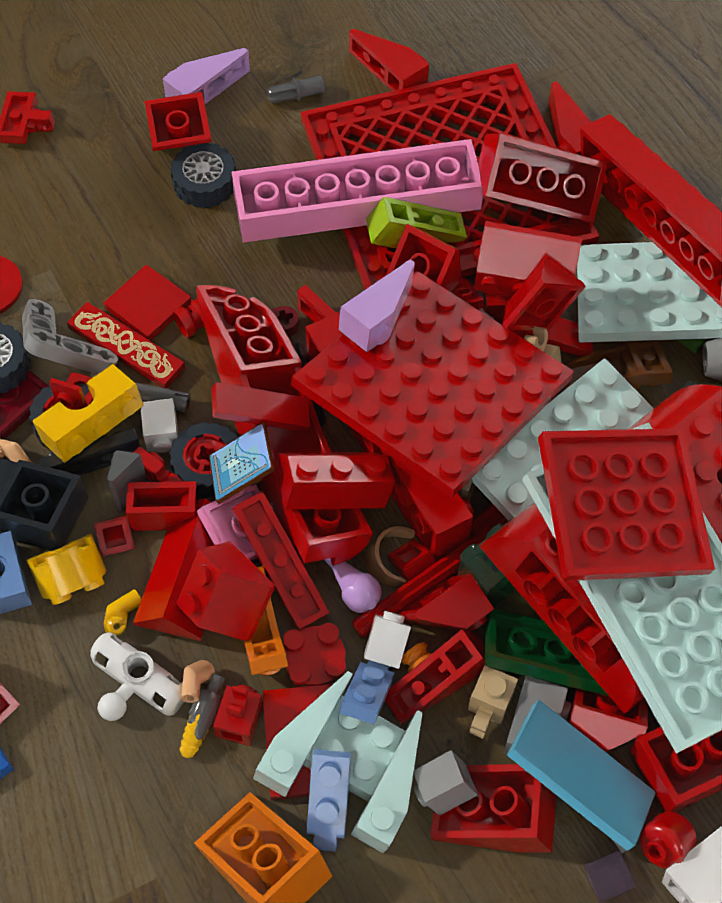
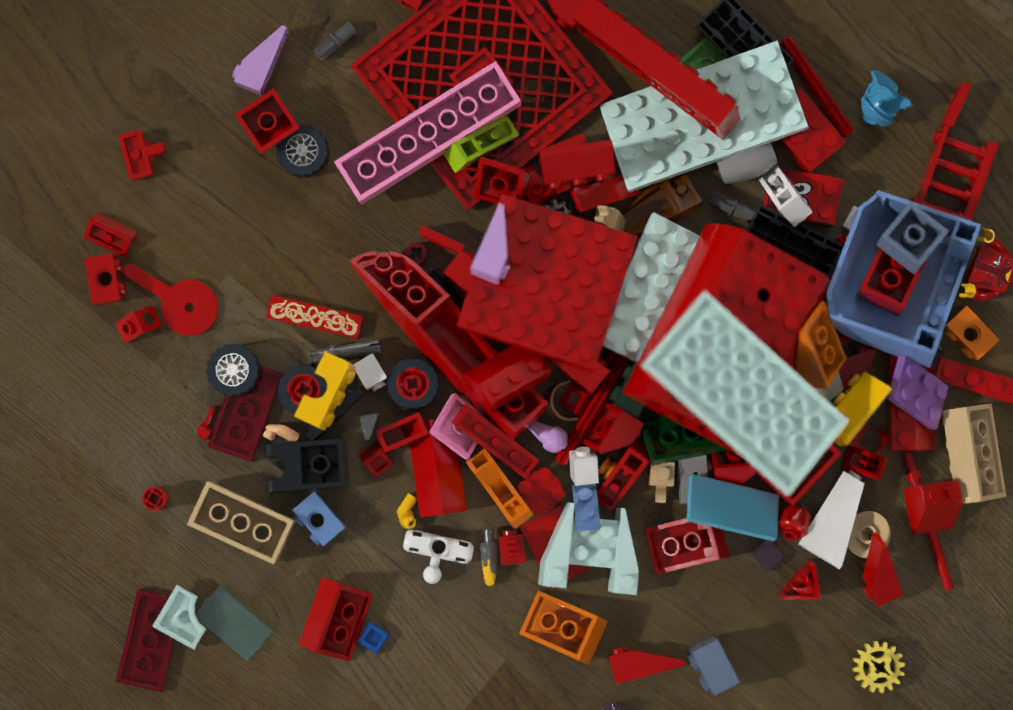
camera: 25 degrees left, 25 degrees up
light grey beam [22,299,118,374] -> none
yellow cylinder [26,534,107,605] -> none
red bracket [49,372,93,410] -> none
red tile [103,264,192,341] -> none
red plate [133,446,183,482] -> none
red wheel [172,298,205,339] -> none
red slope [176,541,275,641] -> none
light nougat arm [181,660,215,703] -> none
piece [209,422,275,504] -> none
red tile [211,382,310,432] -> none
medium blue hinge [307,749,352,852] -> none
light grey brick [413,750,478,816] -> none
red slope [478,134,608,223] -> none
red slope [502,257,586,331] -> none
red plate [538,428,715,581] -> none

